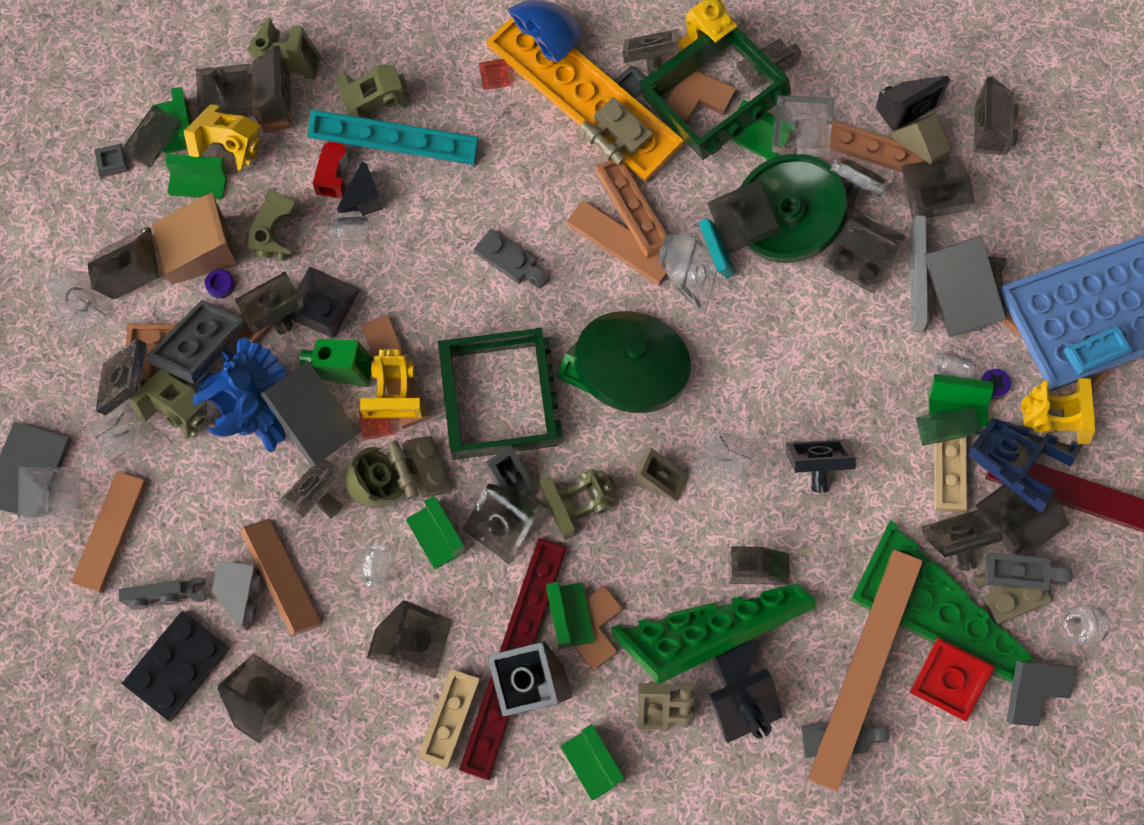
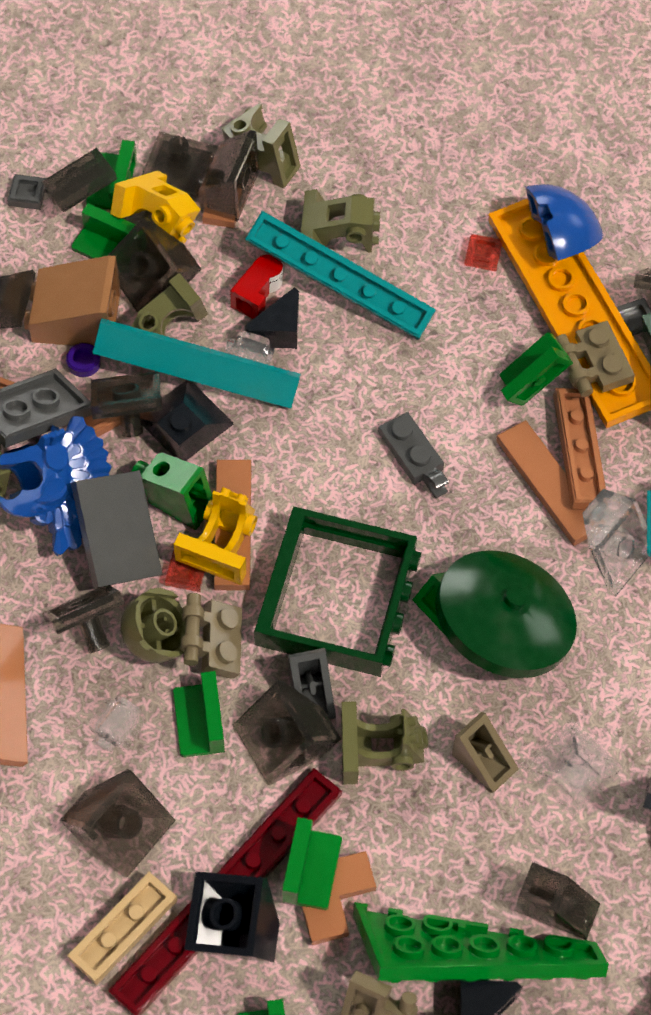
camera: 20 degrees right, 10 degrees down
none -> teal tile [93,318,301,409]
none -> clear smoke slope [108,217,202,312]
none -> green panel [500,332,573,406]

